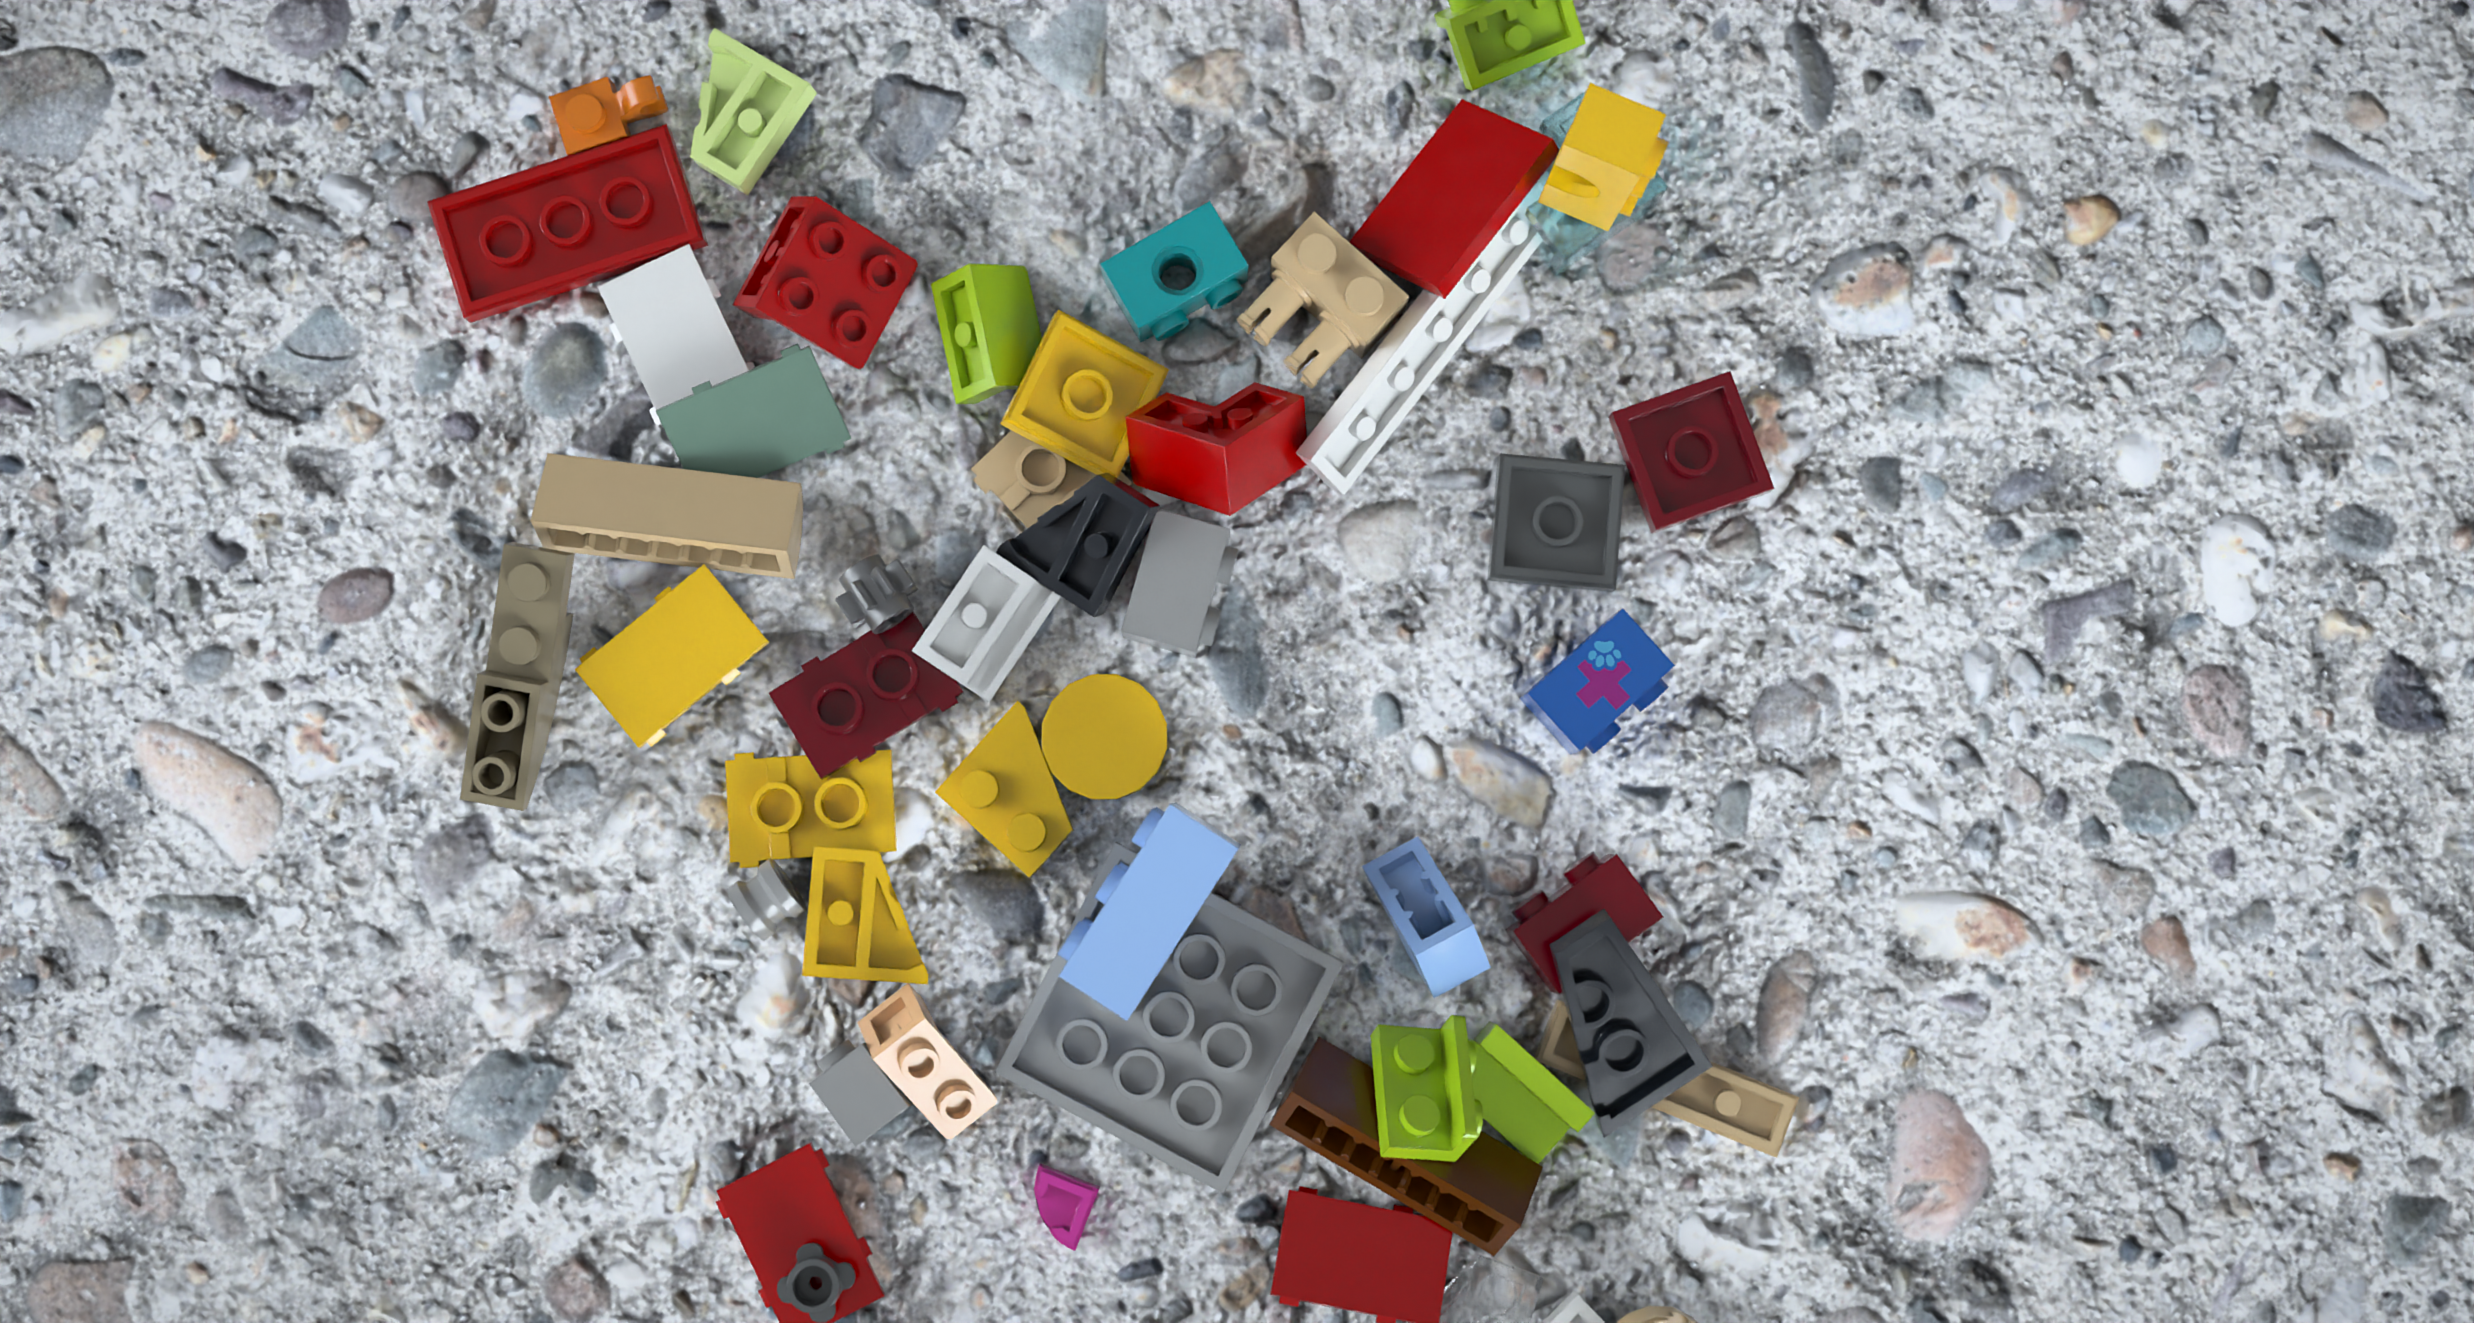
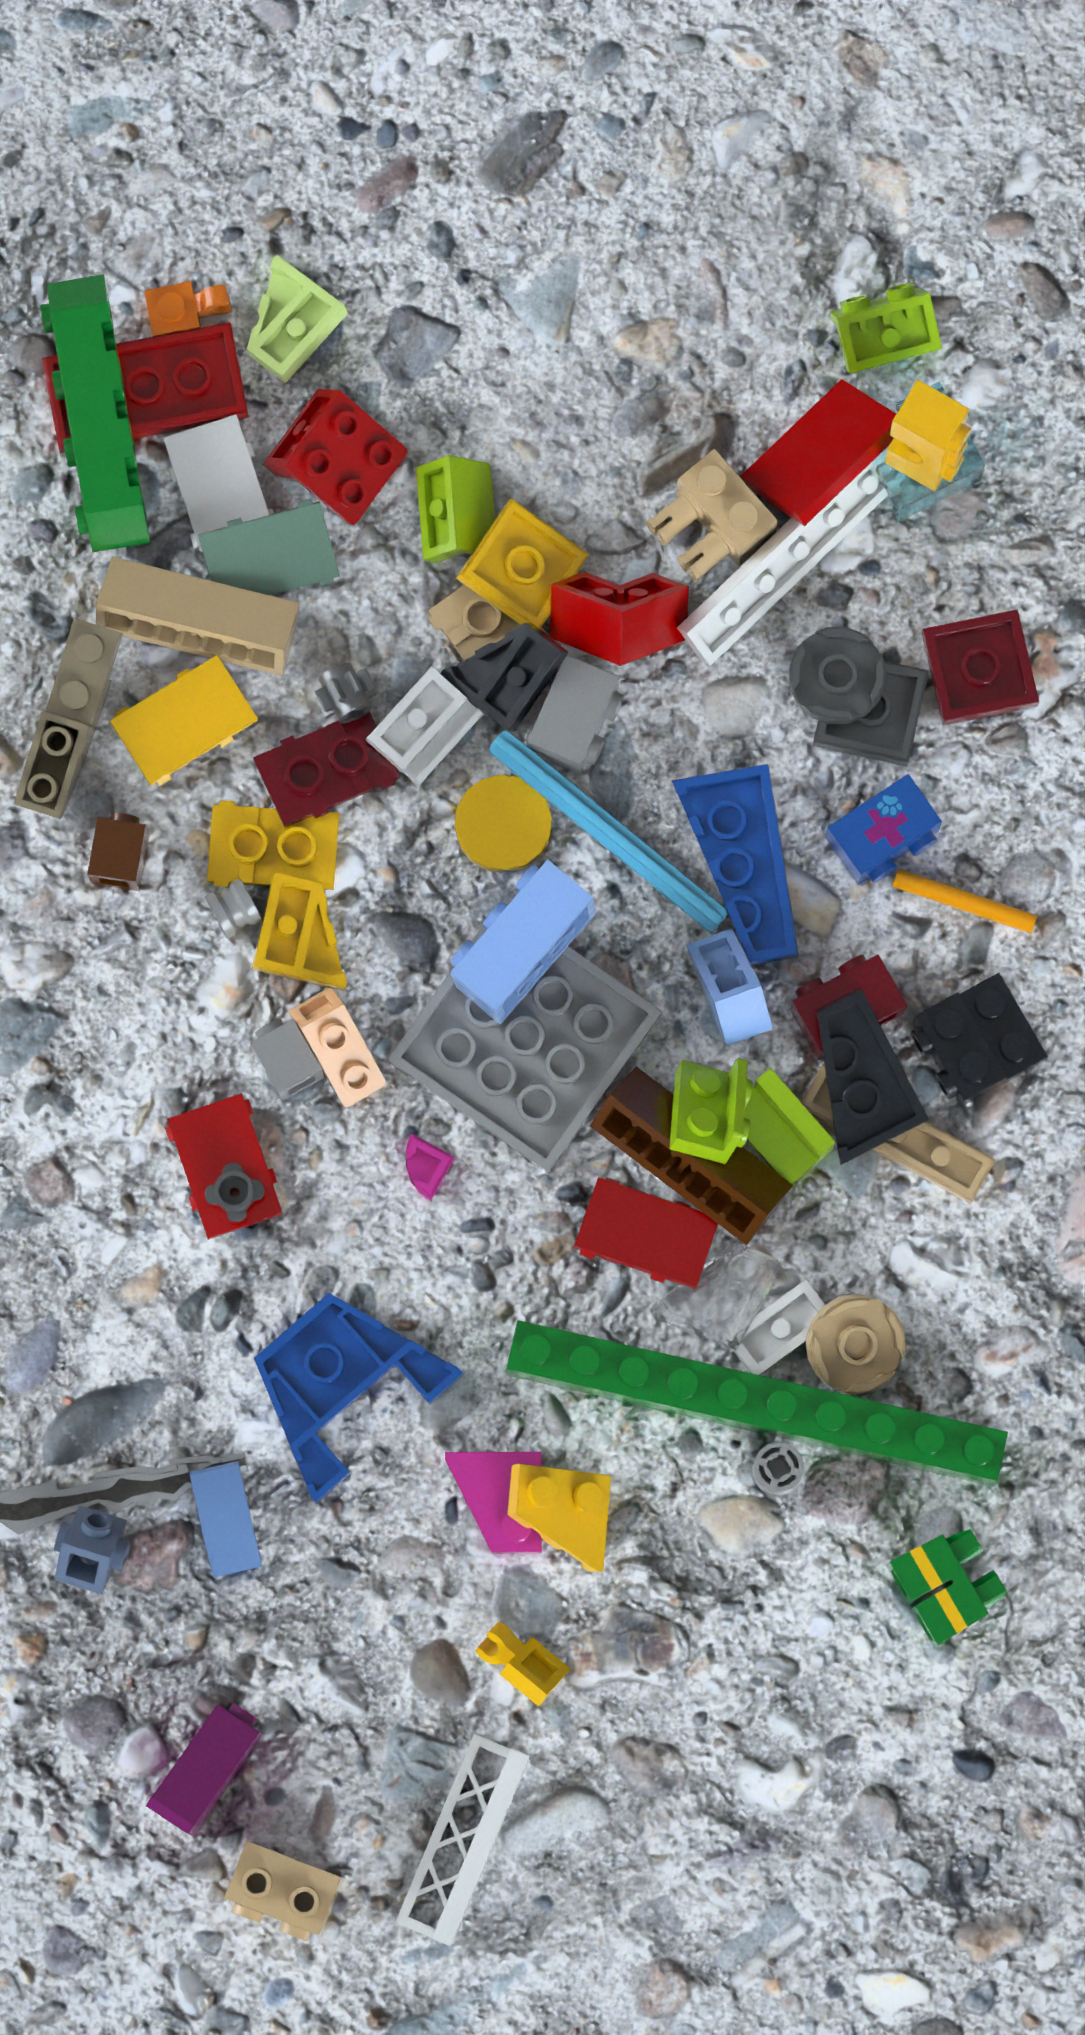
camera: 15 degrees right, 5 degrees down
yellow wing [935,700,1074,878] -> none
teal brick [1100,201,1249,343] -> none
none -> green brick [40,274,150,552]
none -> reddish brown brick [87,813,150,891]
none -> medium azure axle [489,730,728,932]
none -> blue wing [672,764,799,965]
none -> dark grey tile [789,627,886,724]
none -> light orange bar [892,868,1038,934]
none -> black plate [910,973,1048,1107]

